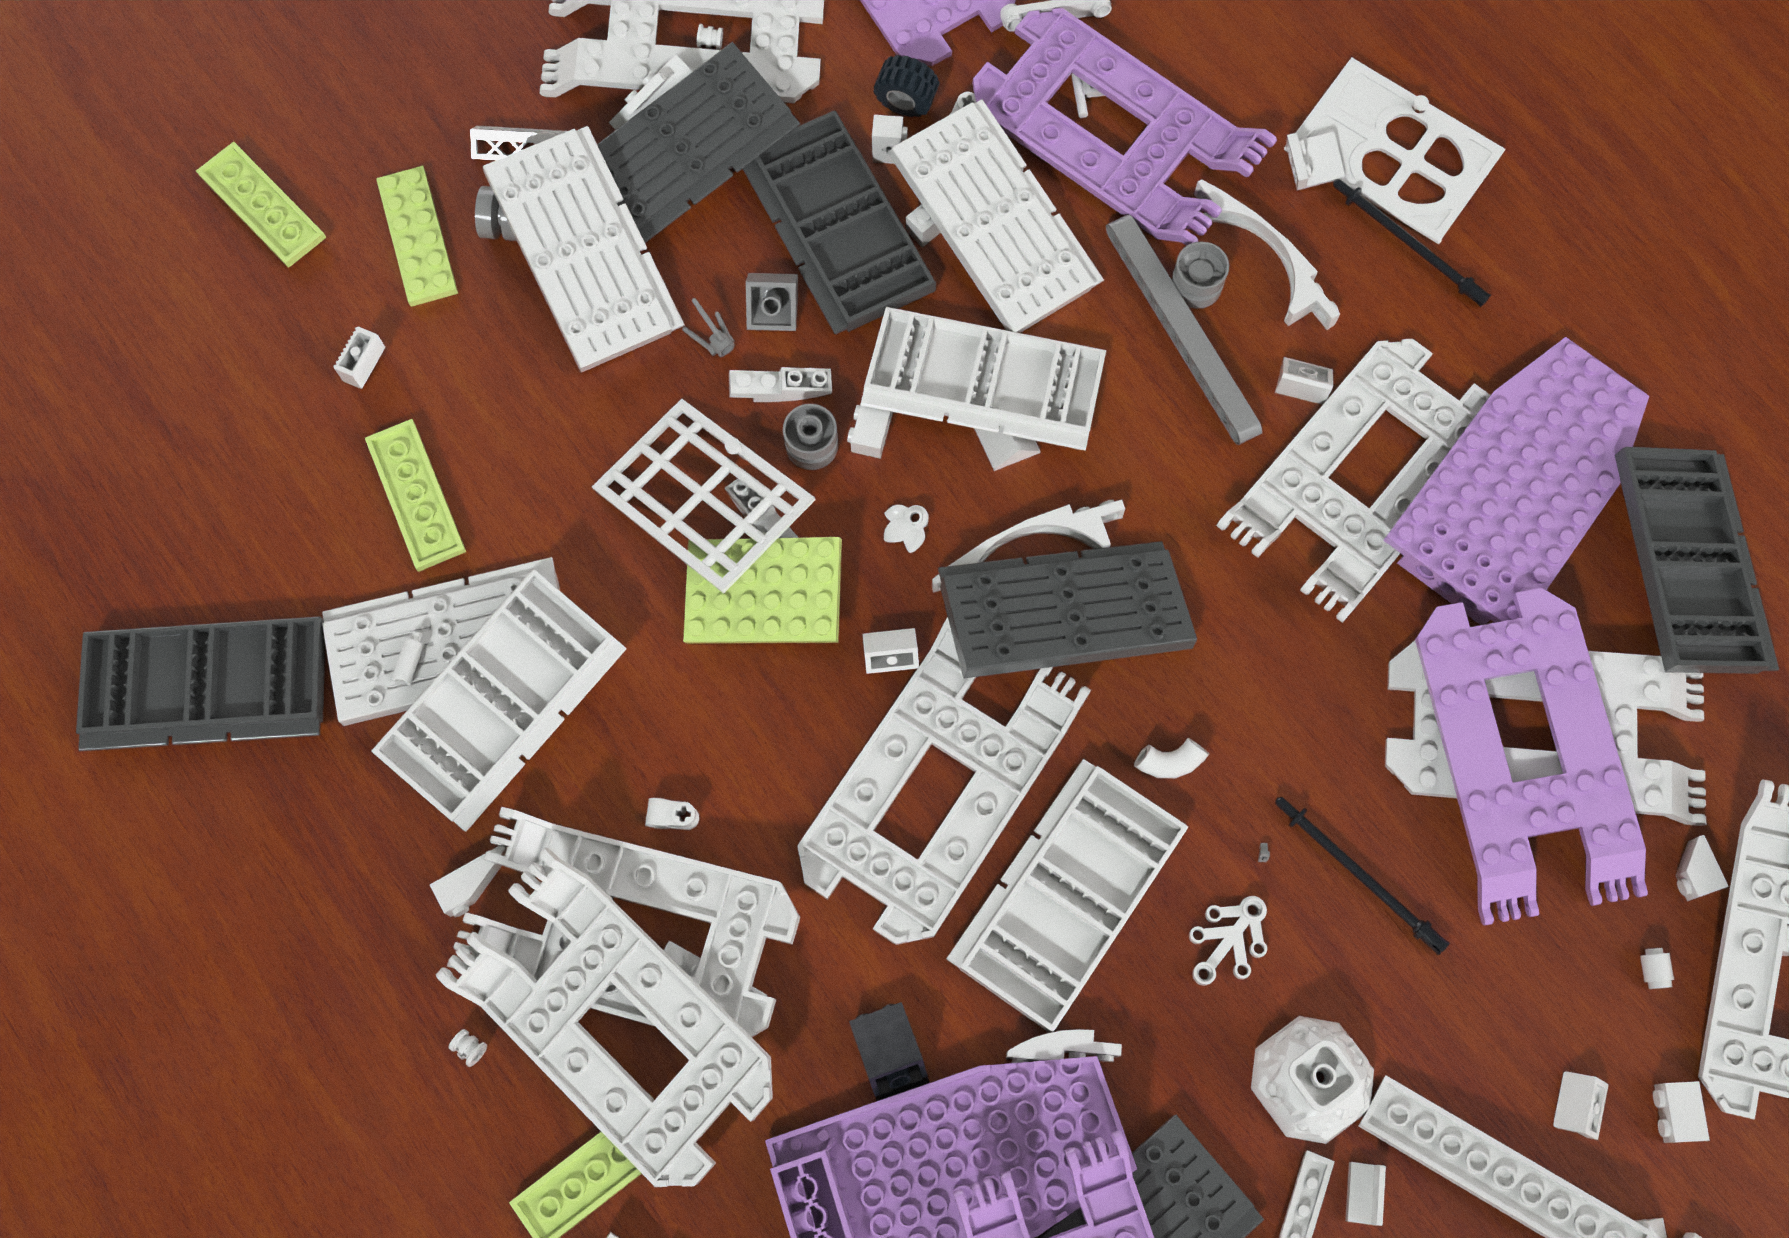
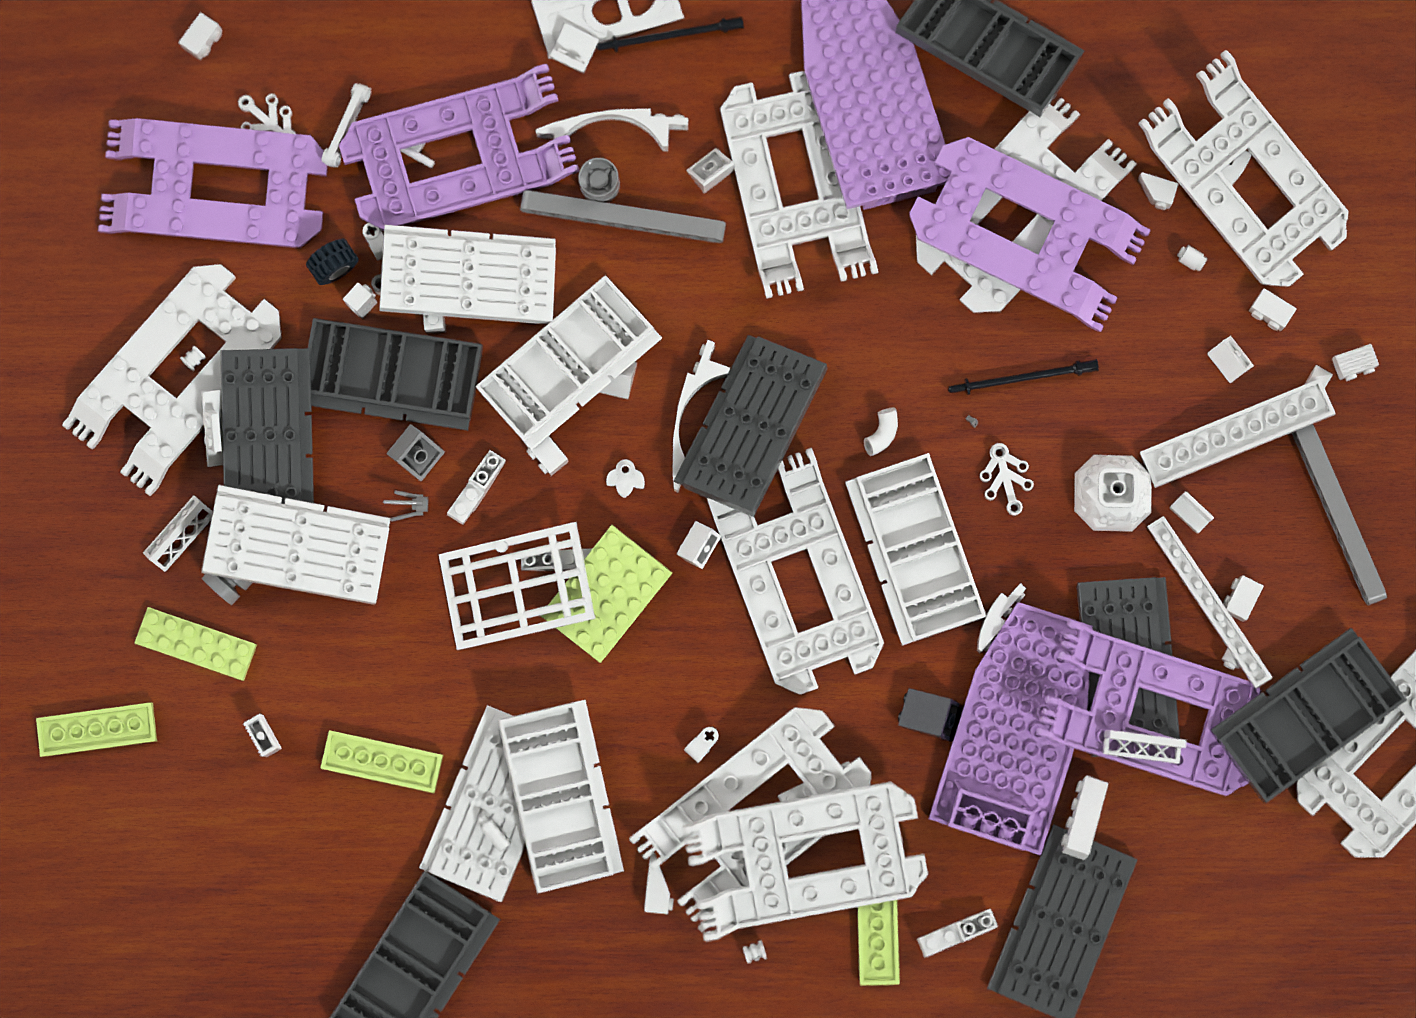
camera: 50 degrees left, 10 degrees up
light grey wheel [783,404,838,470] -> none

